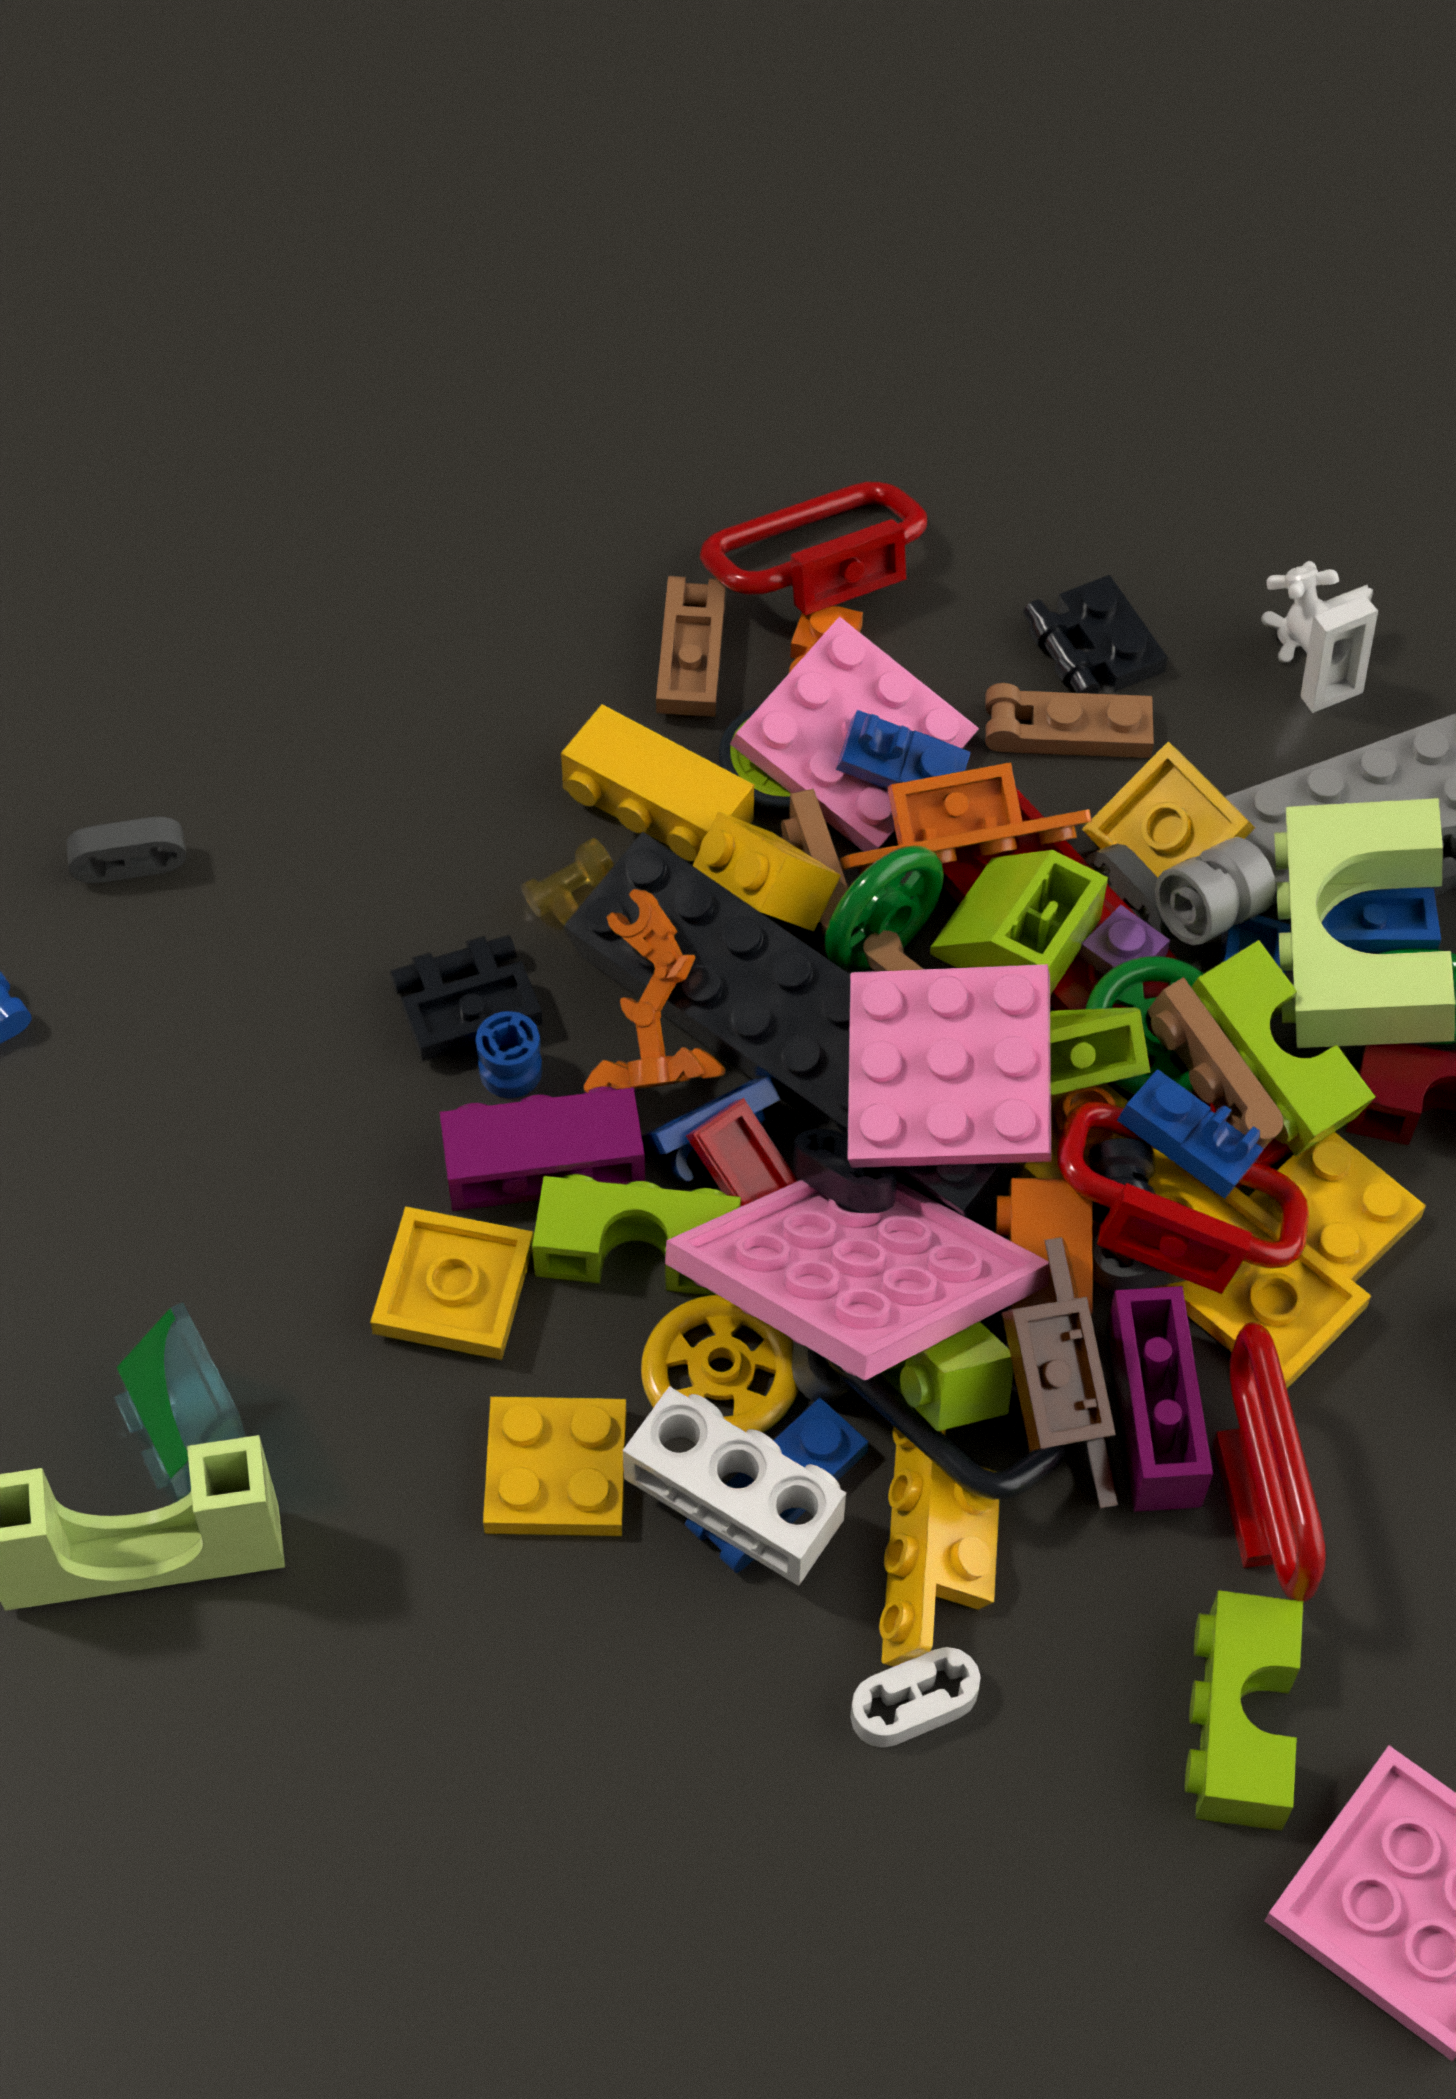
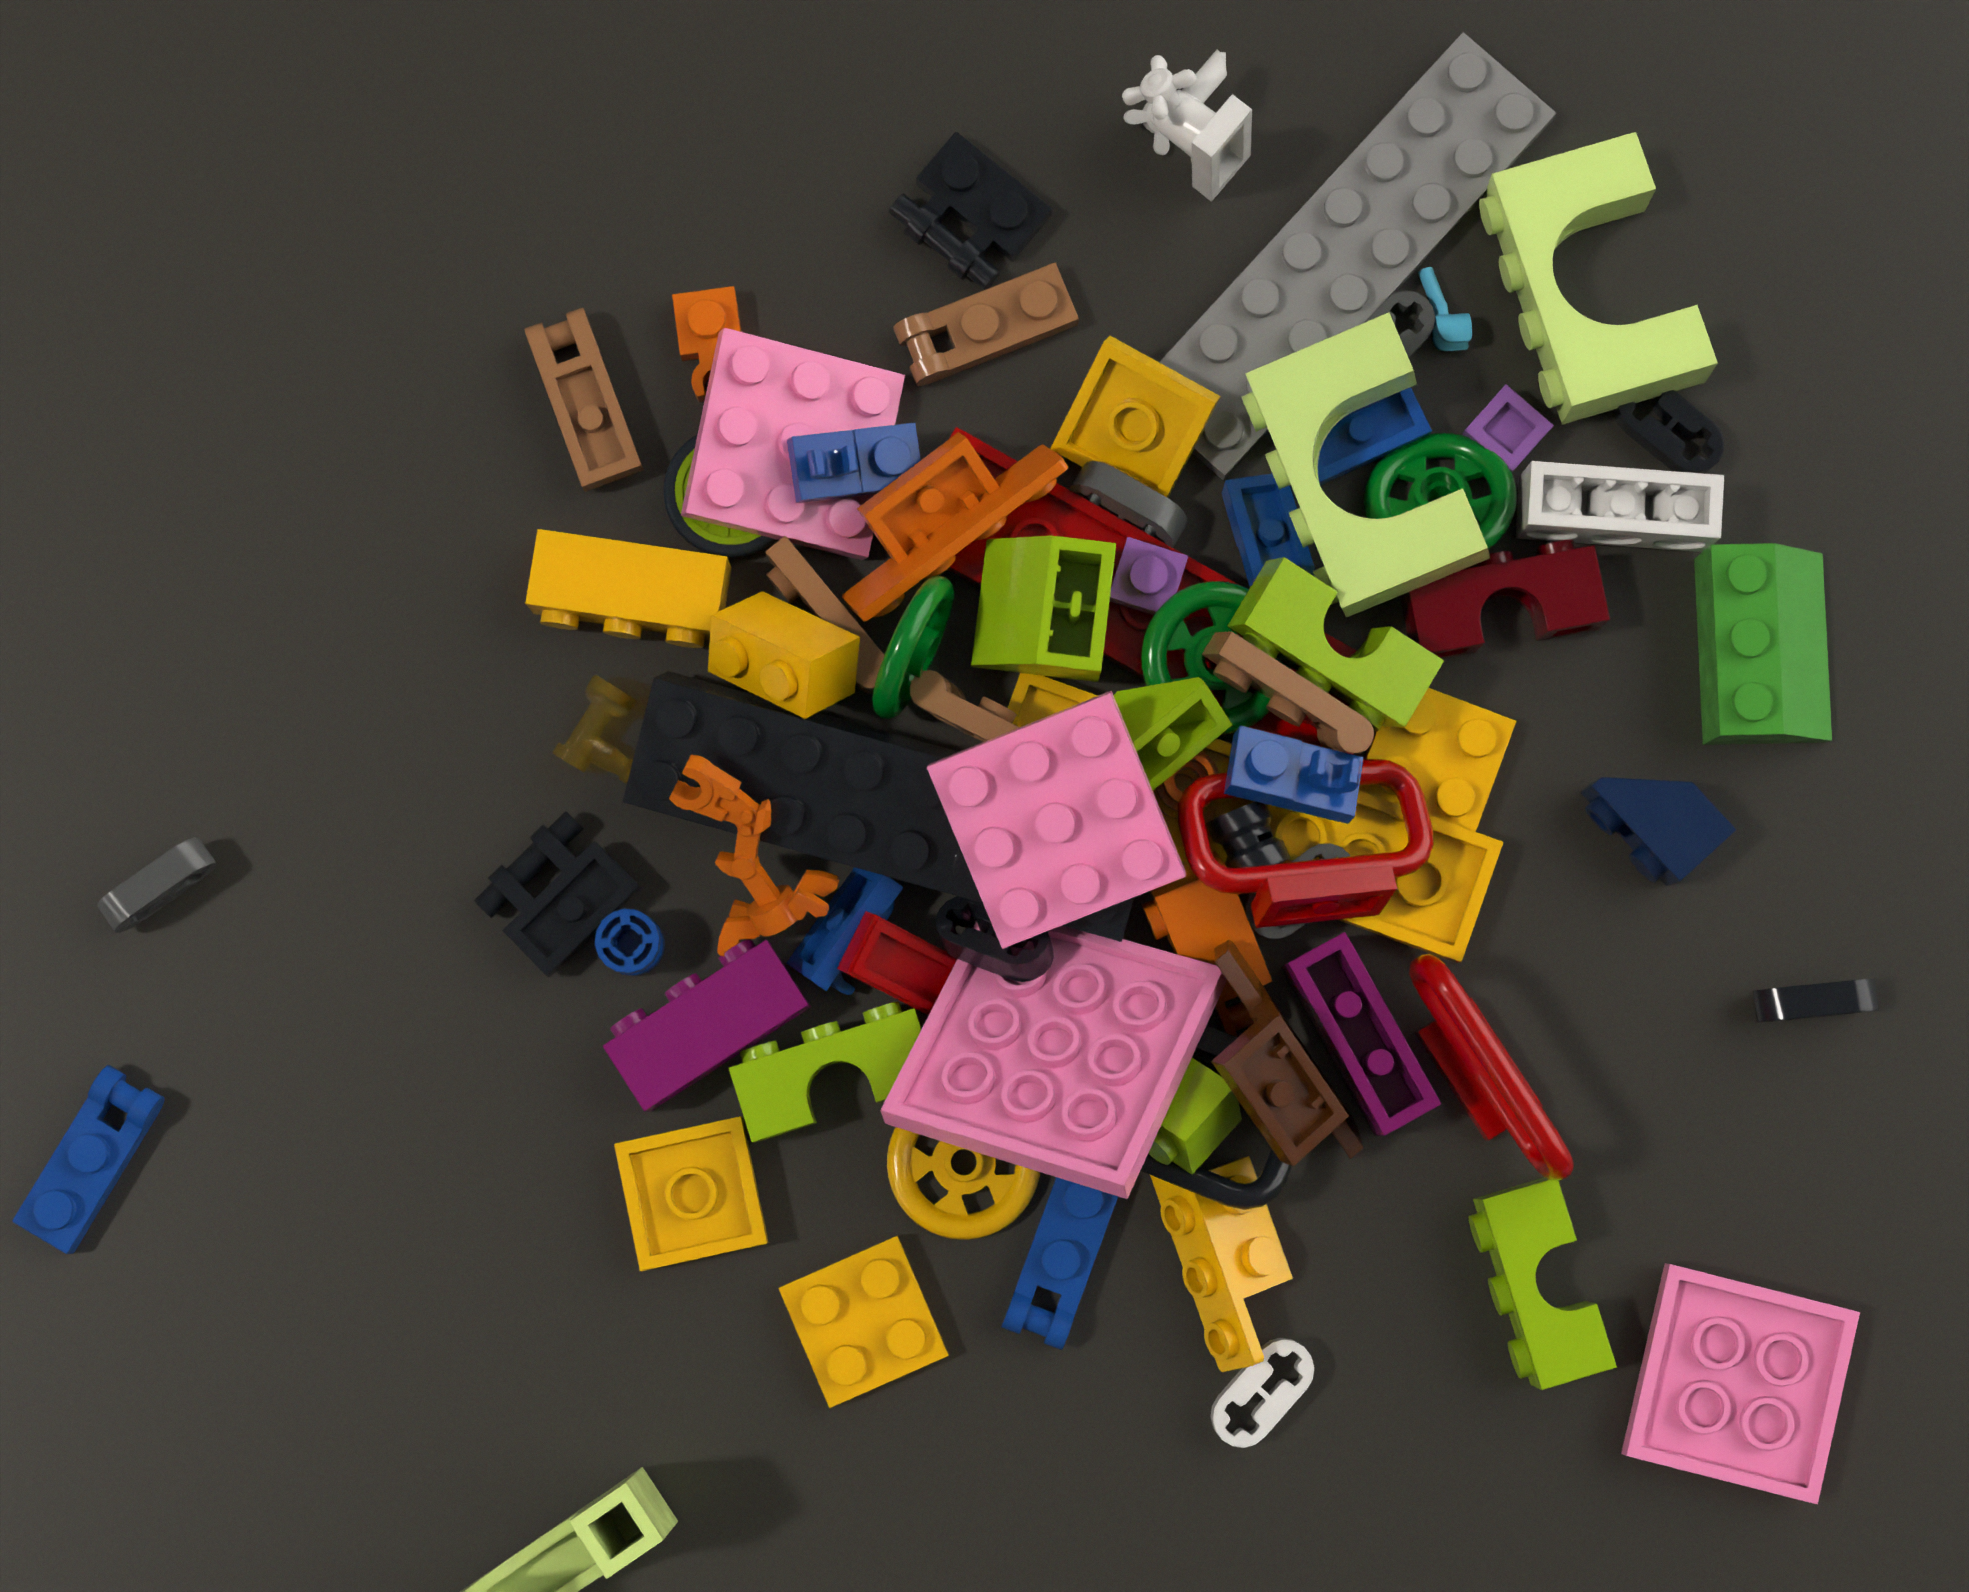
camera: 25 degrees left, 25 degrees up
clear light blue slope [114,1302,246,1501] -> none
white brick [622,1386,846,1586] -> none
red bar [700,482,928,615] -> none
light grey wheel [1155,837,1276,945] -> none

